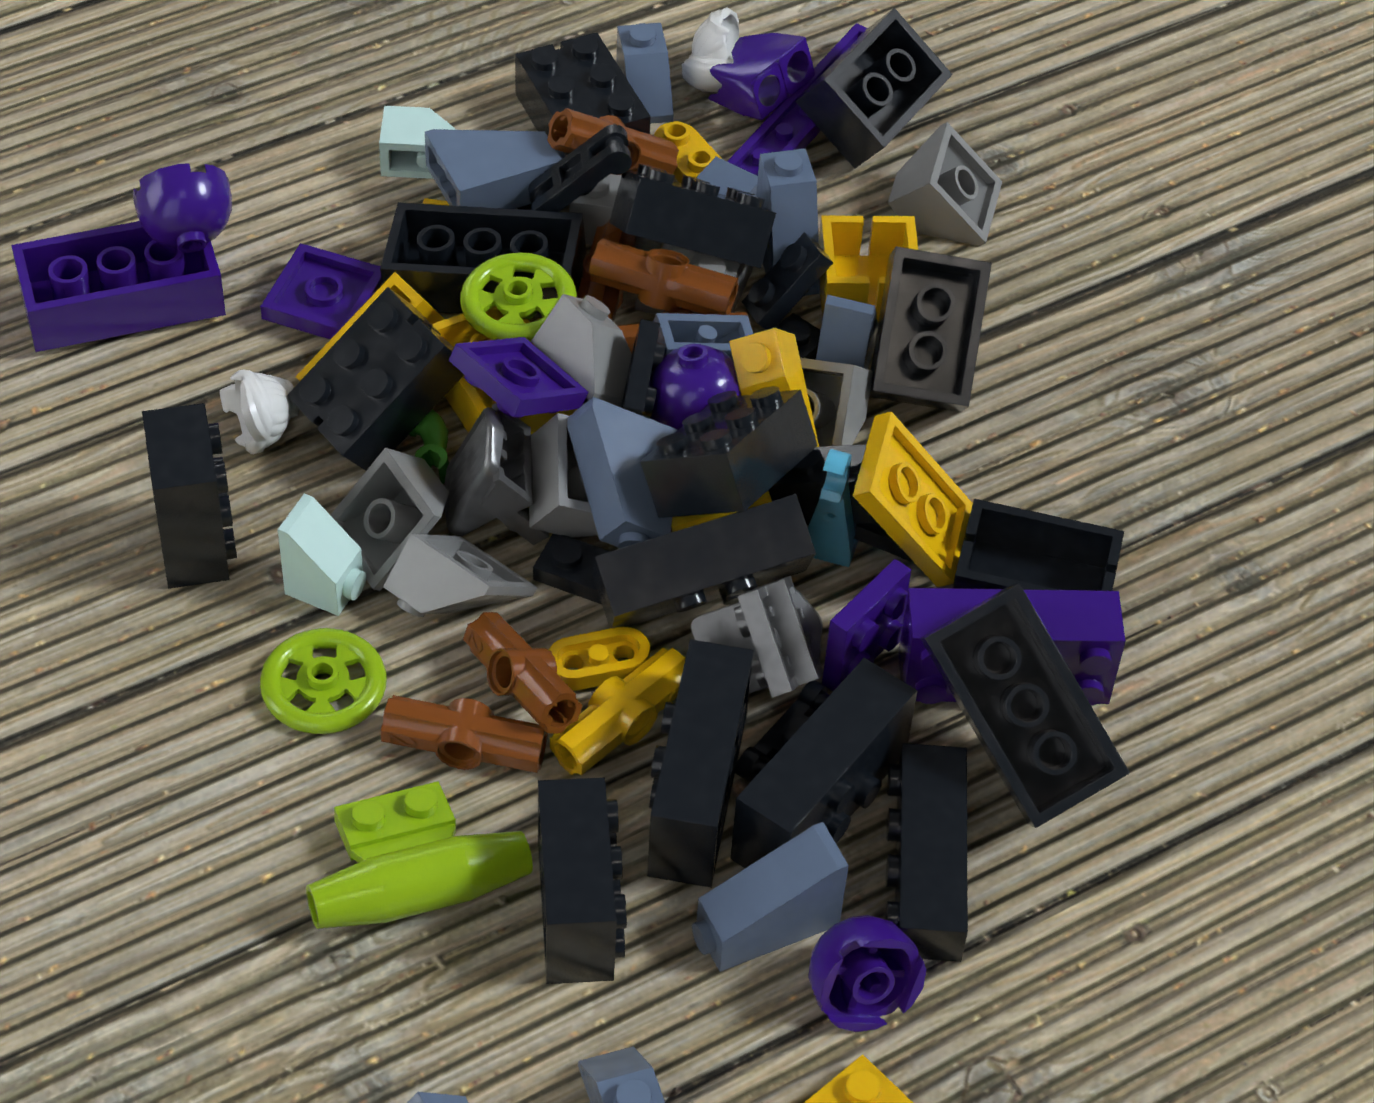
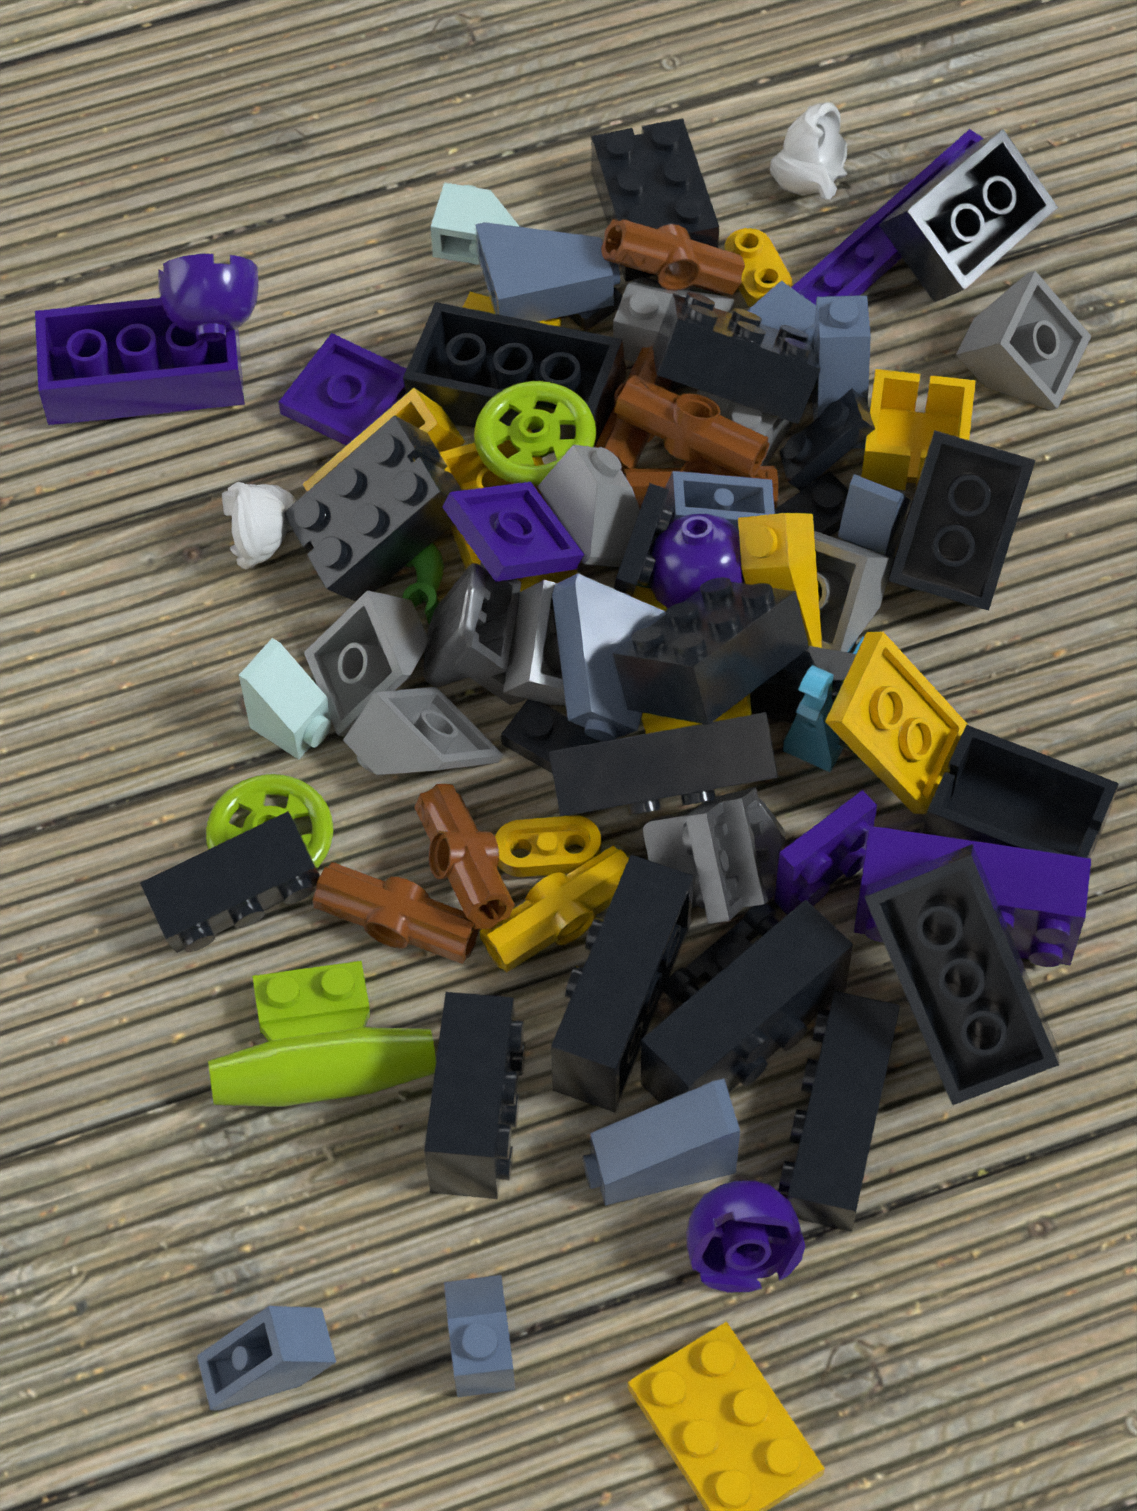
camera: 15 degrees right, 10 degrees up
black brick [142,403,237,589] -> none
black plate [528,124,632,212] -> none
sand blue slope [616,23,674,124] -> none
dark purple piece [708,33,815,120] -> none
none -> black brick [140,811,320,953]

